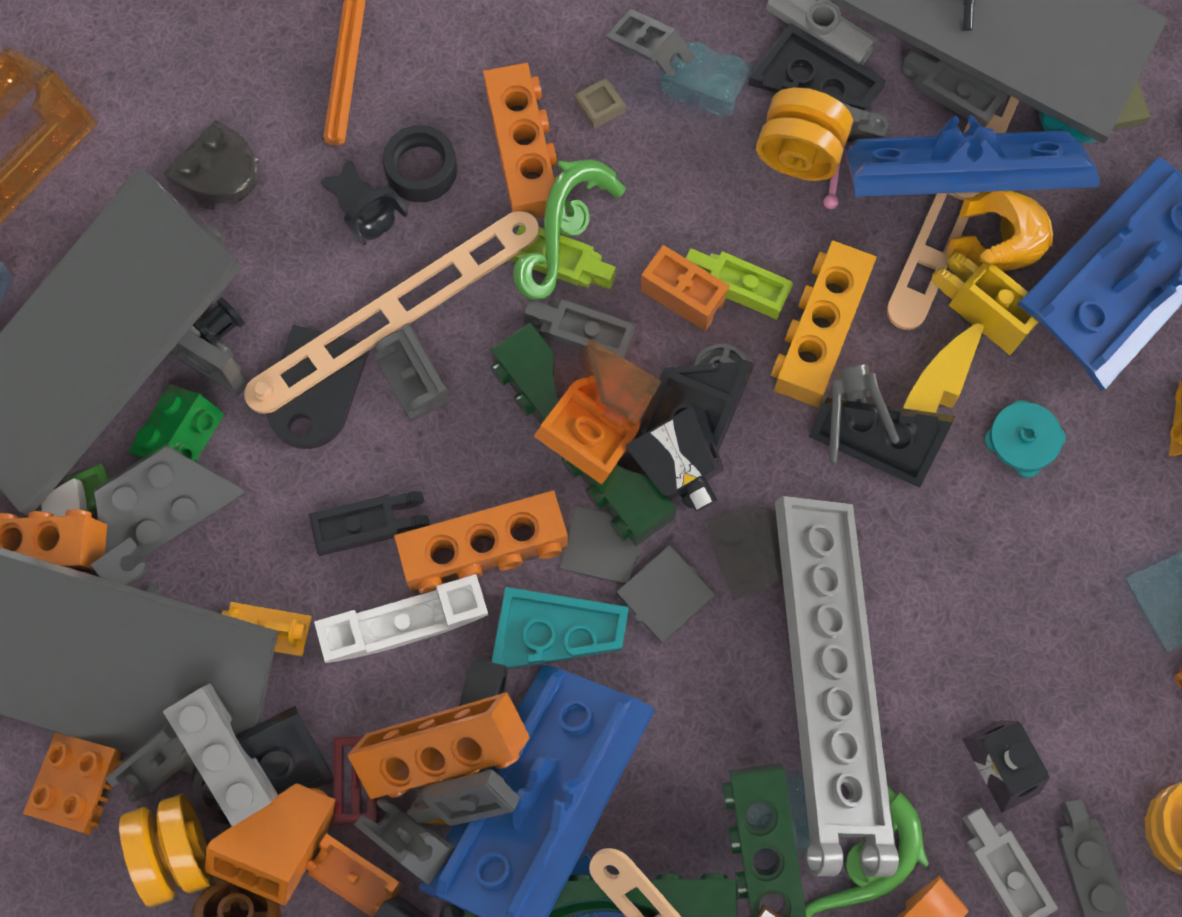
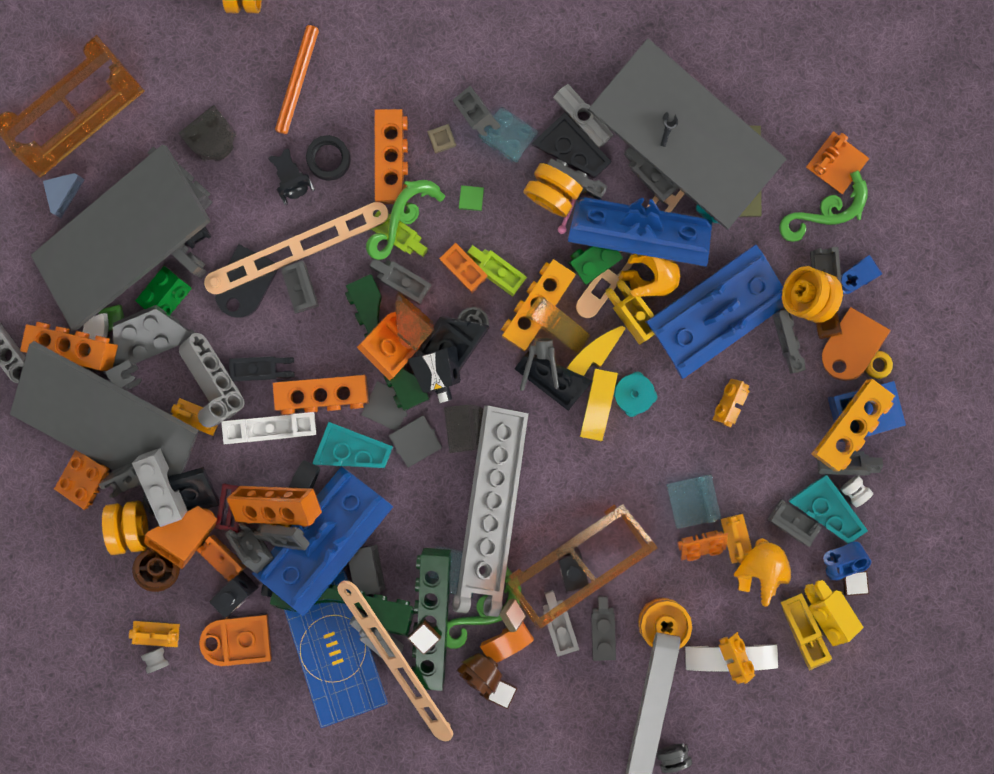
camera: 10 degrees right, 15 degrees up
none -> light grey beam [179,333,244,428]
none -> dark grey hinge [349,544,386,595]
none -> bright green tile [459,185,484,211]
none -> tile [499,599,526,632]
none -> clear orange windscreen [507,504,658,630]
none -> clear yellow slope [526,297,590,354]
none -> green bracket [568,246,623,285]
none -> yellow slope [580,369,618,441]

